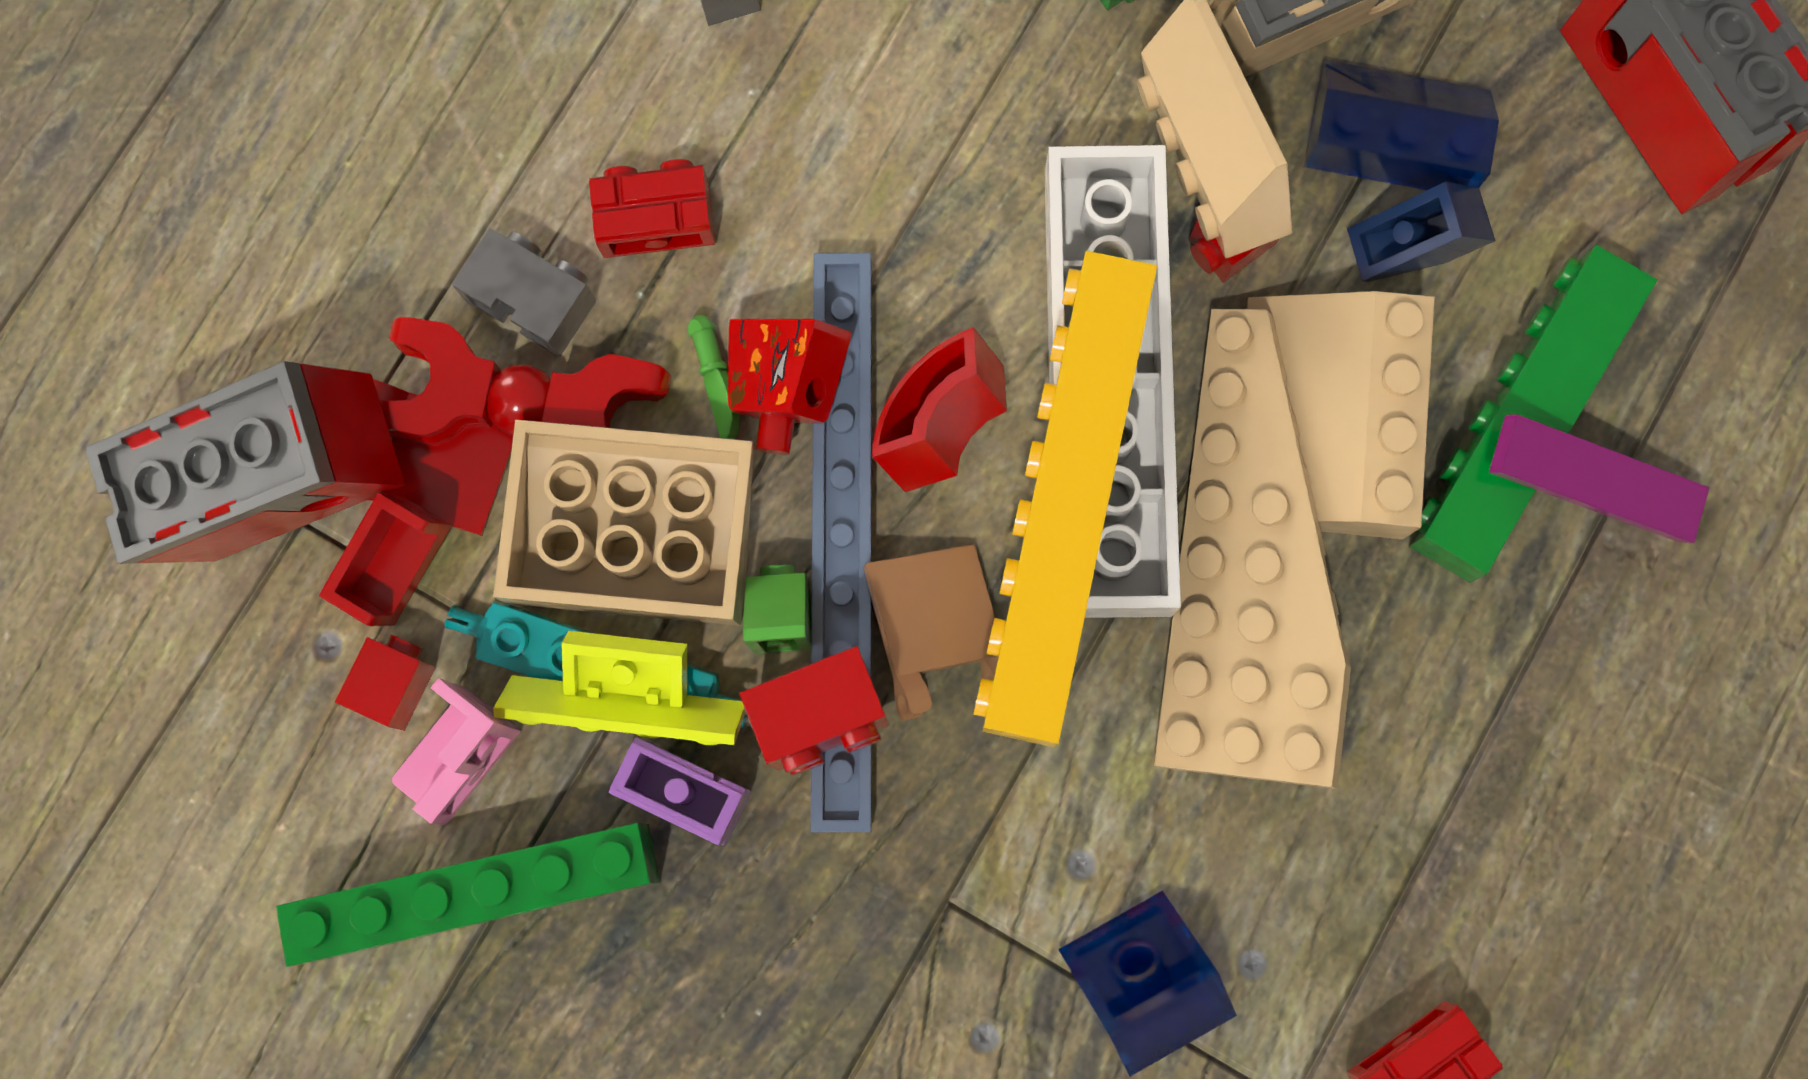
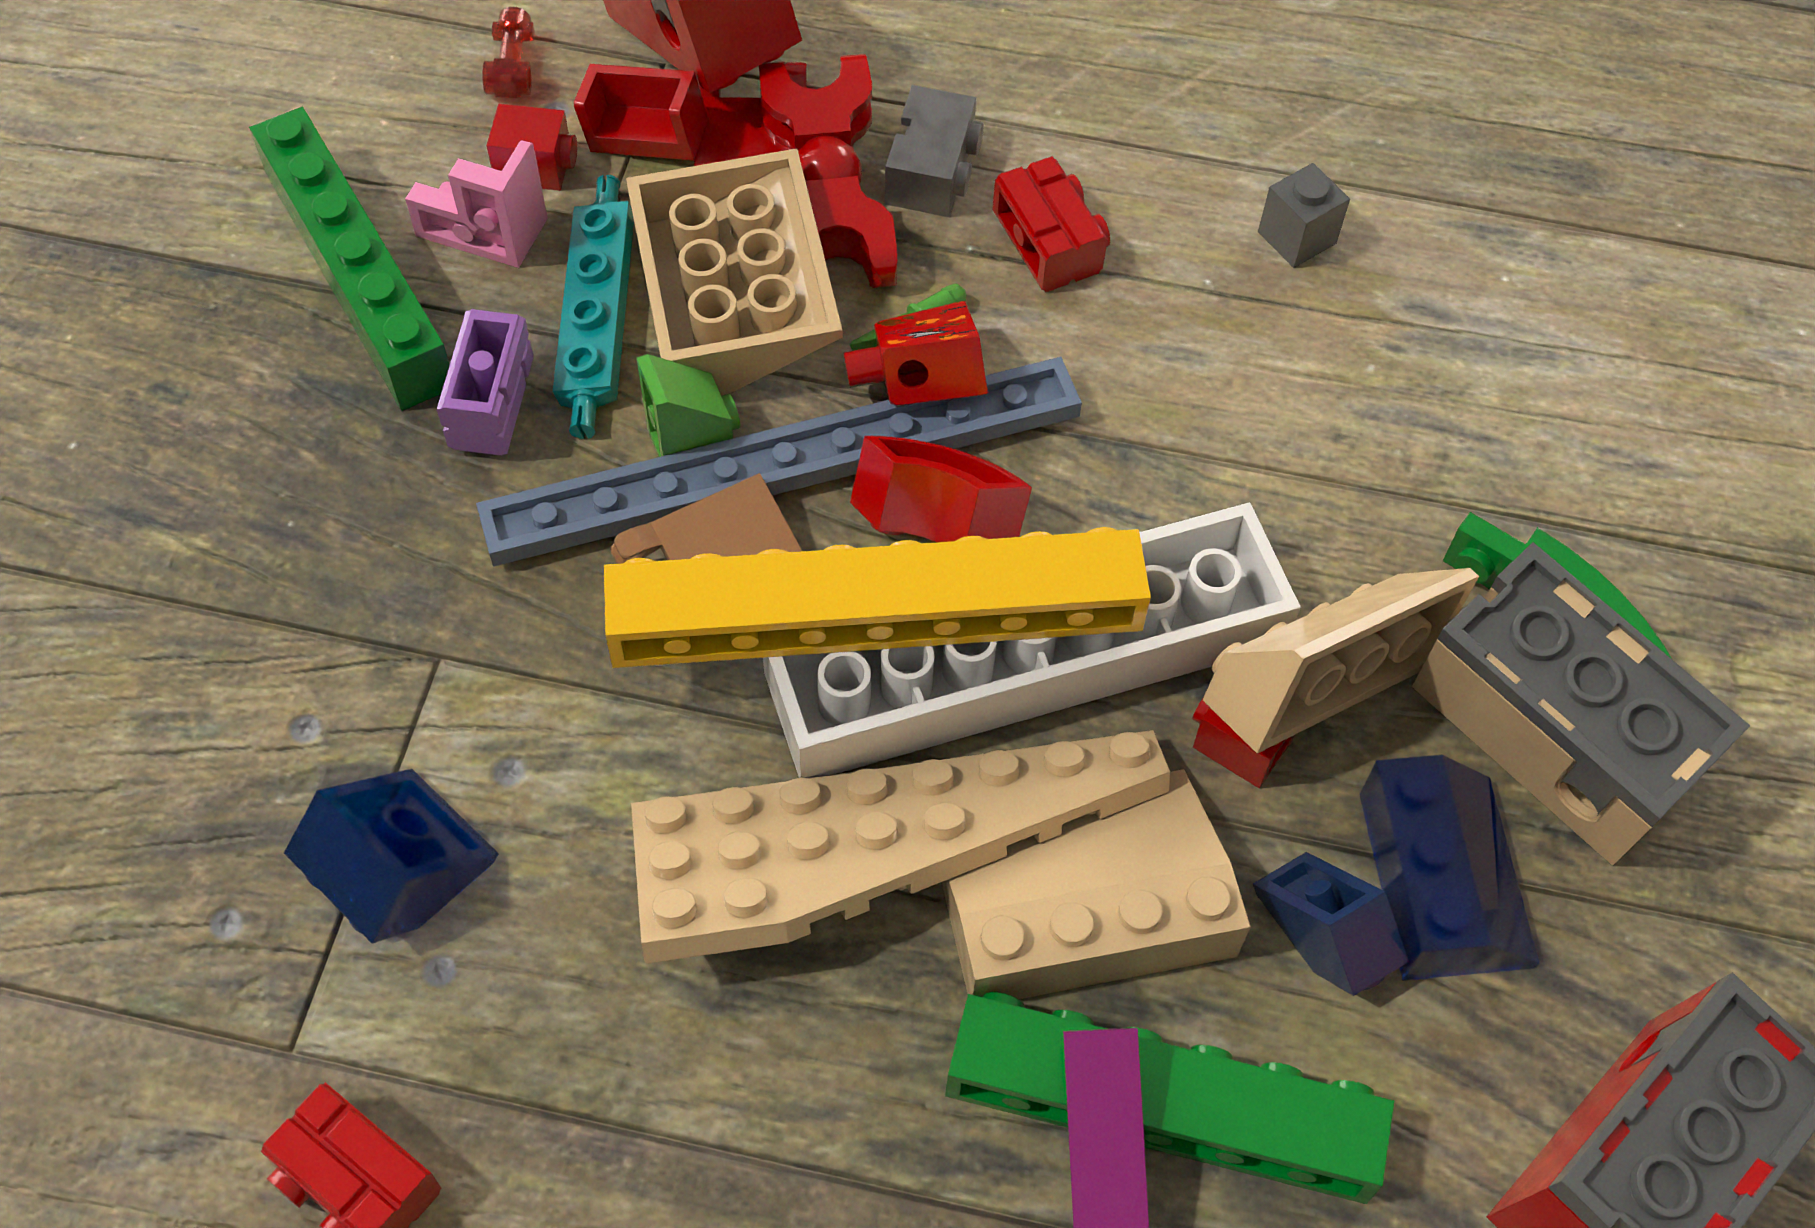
camera: 65 degrees right, 20 degrees down
neon yellow bracket [493,631,746,745] -> none
red piece [739,646,889,776] -> none
none -> clear red bar [482,7,535,98]

